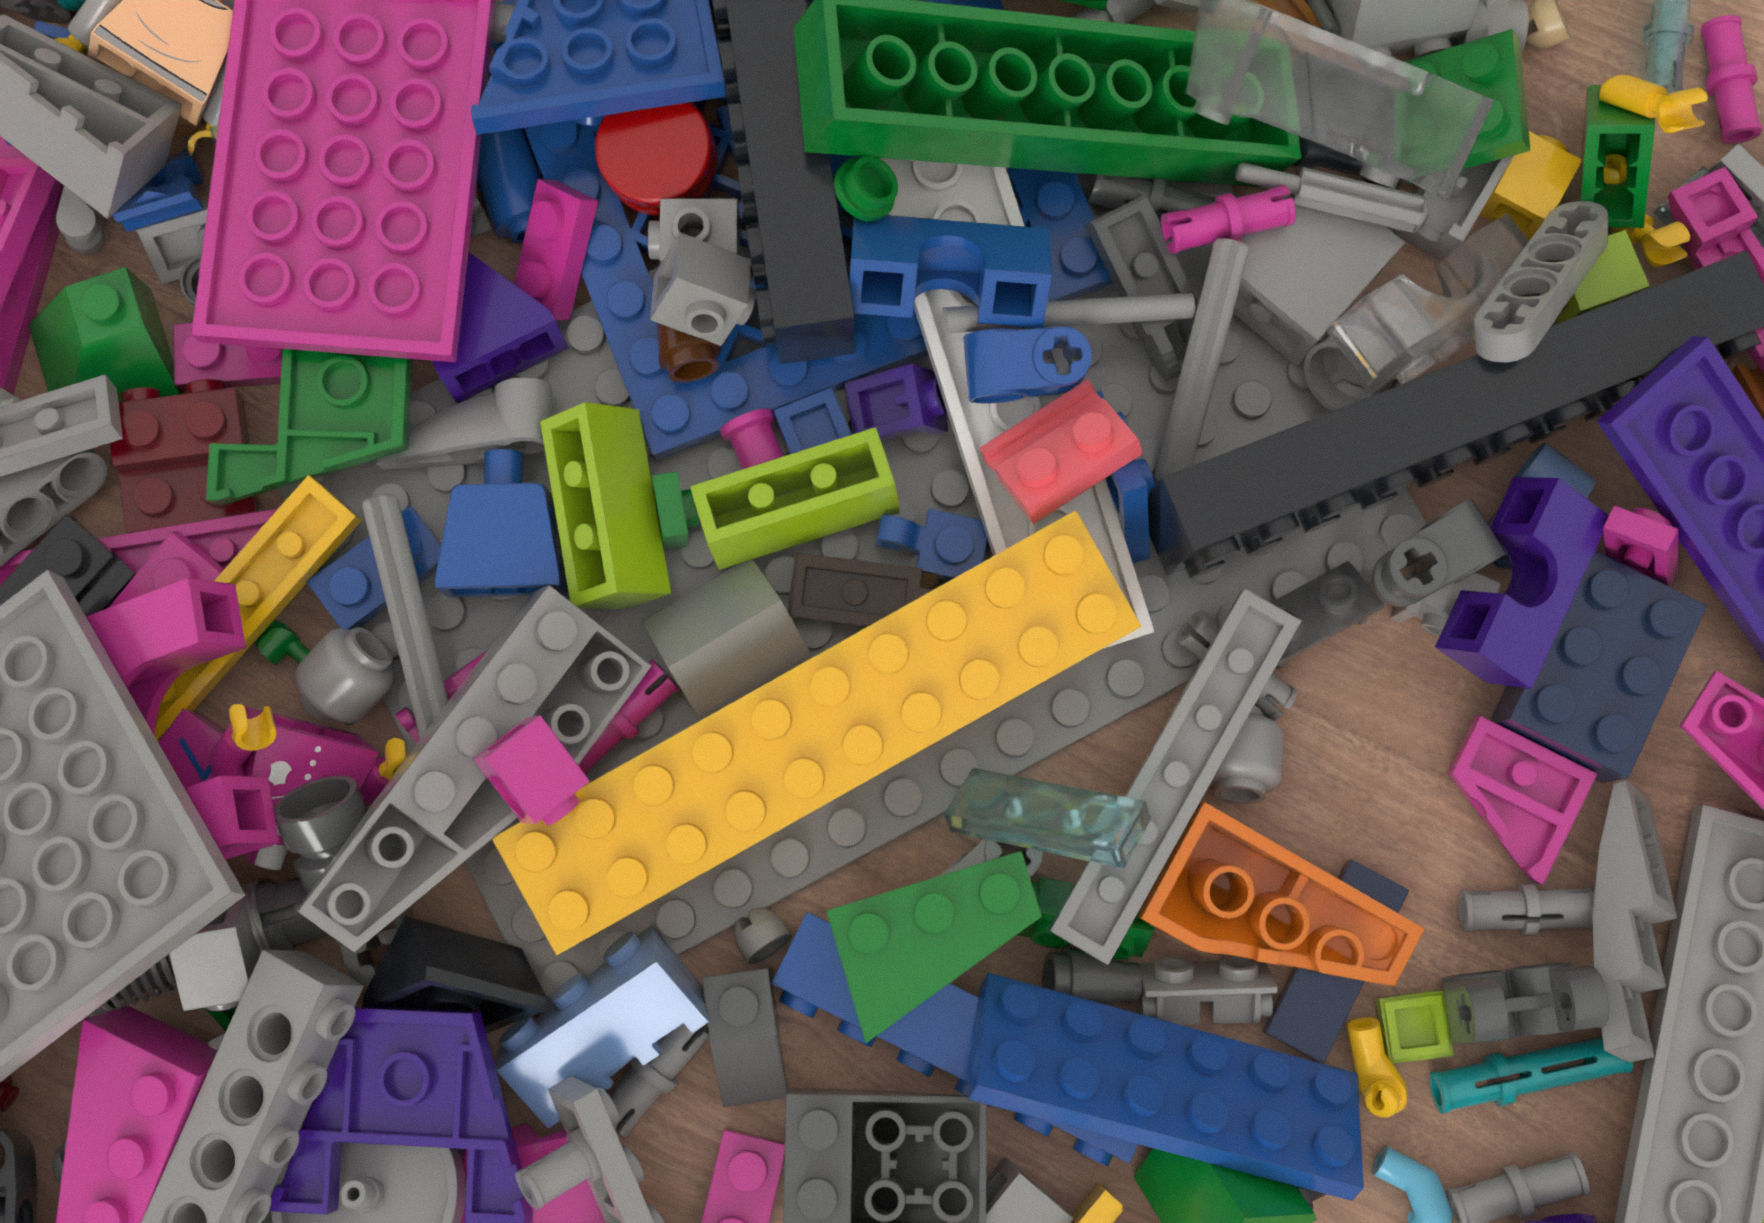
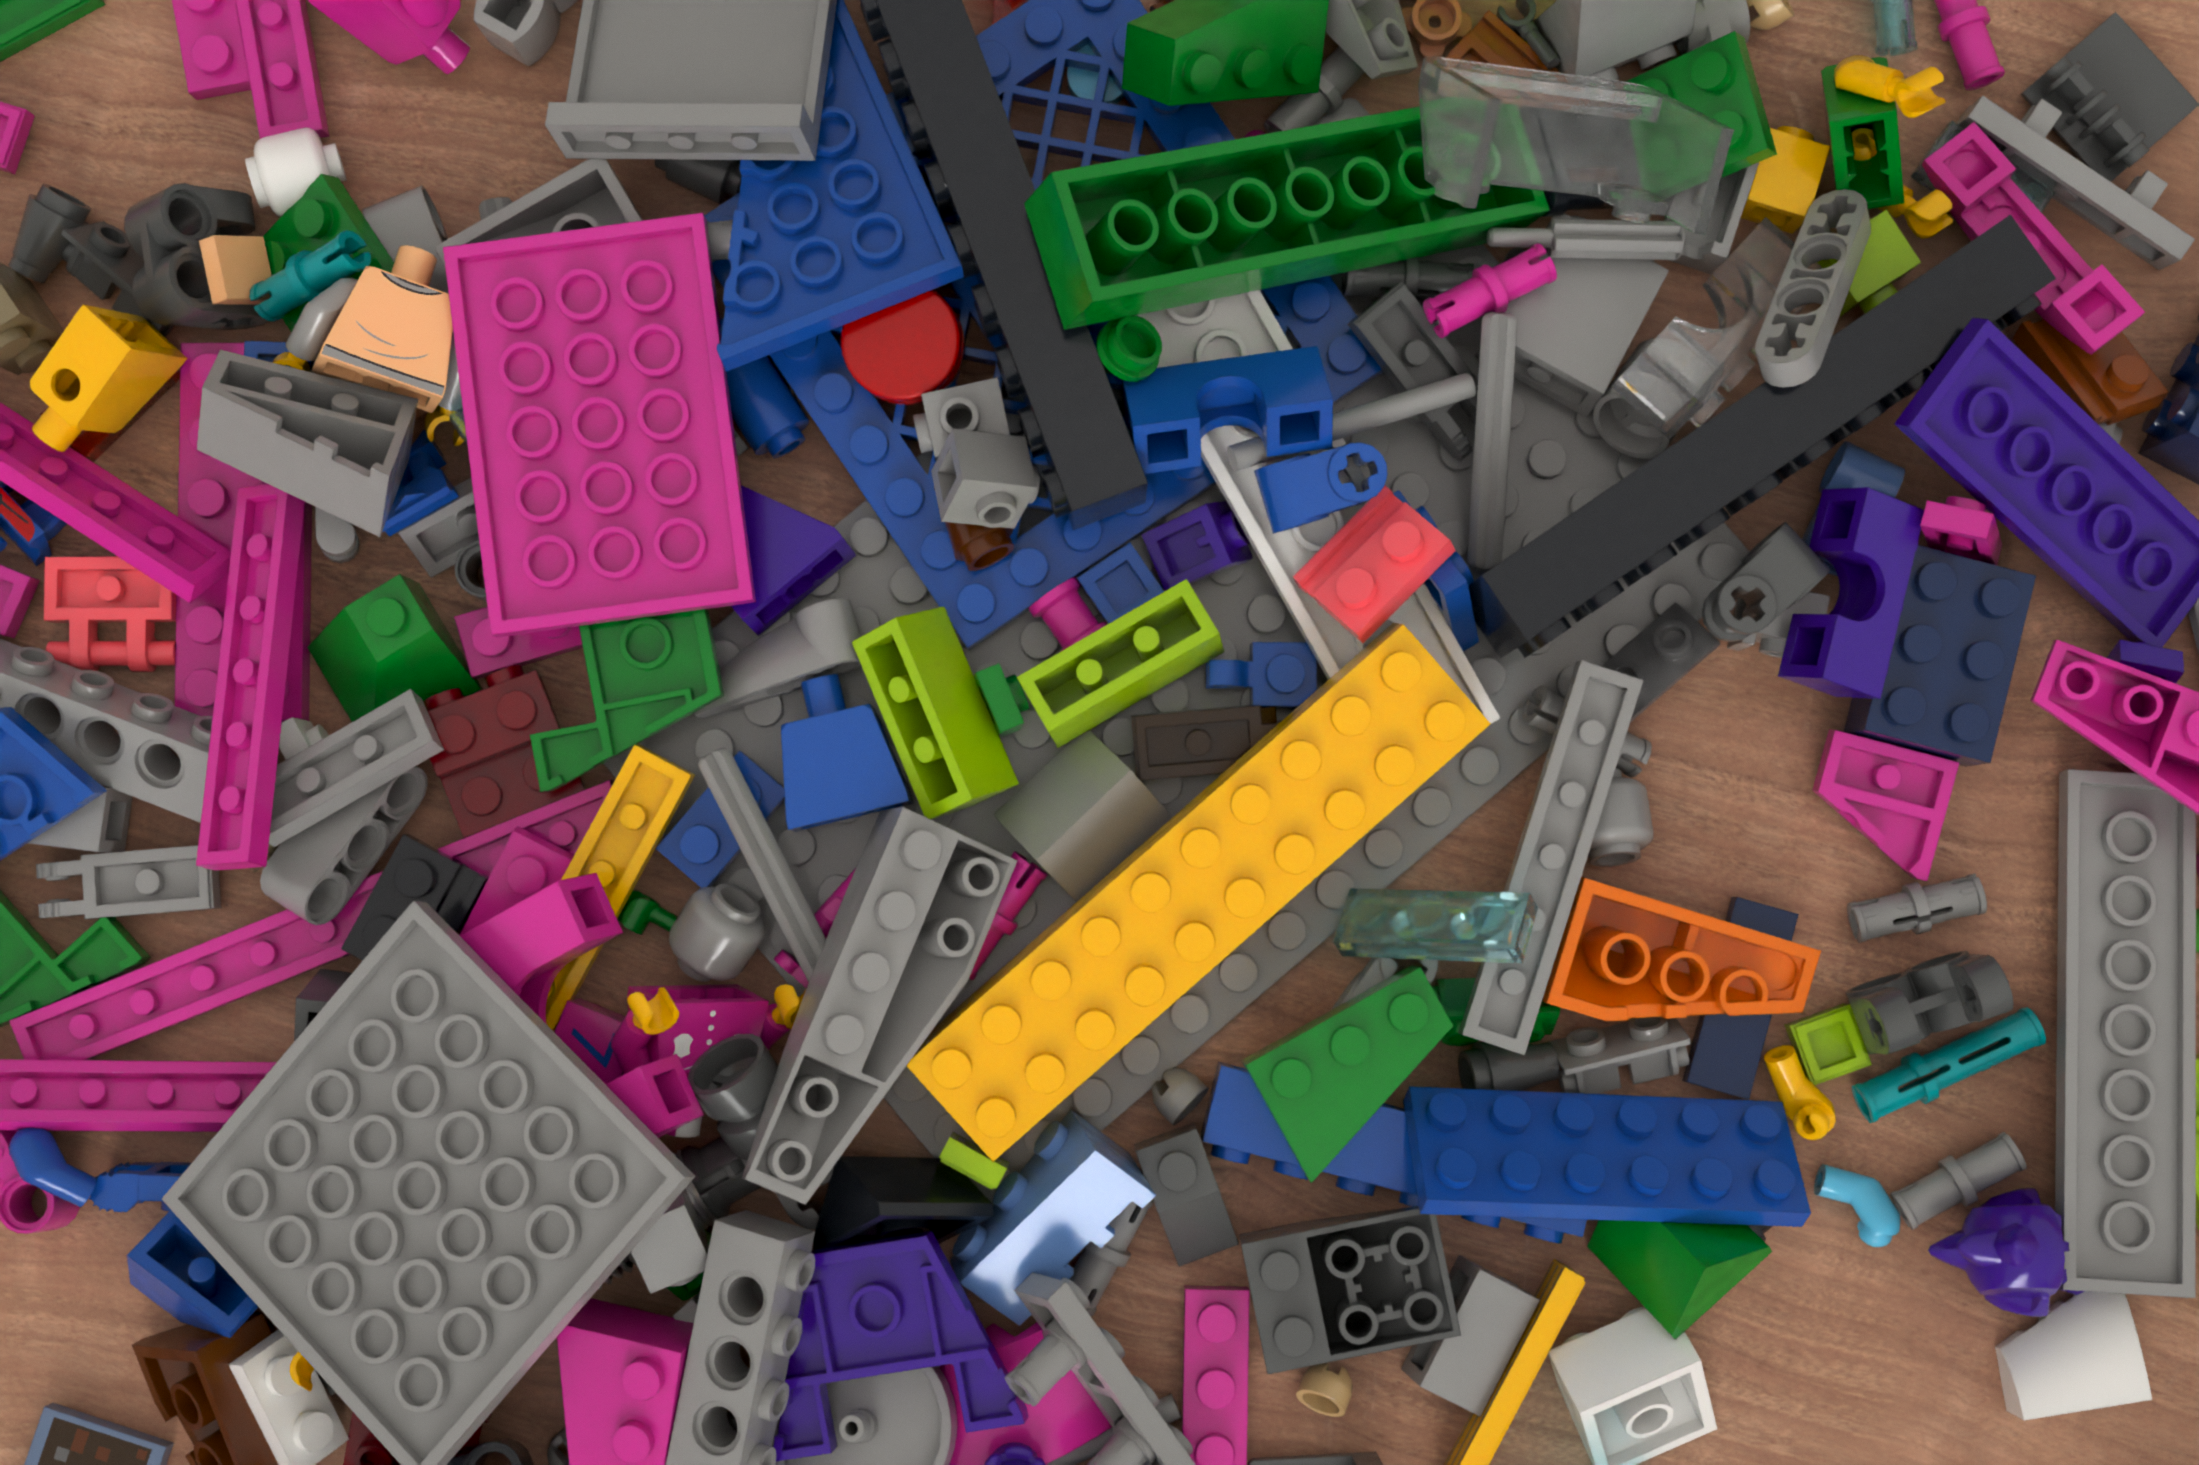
camera: 10 degrees left, 5 degrees up
dark pink brick [473,715,590,826] -> none
dark pink plate [514,179,598,320] -> none
light grey slope [1593,780,1677,1063] -> none
none -> lime tile [939,1132,1010,1190]

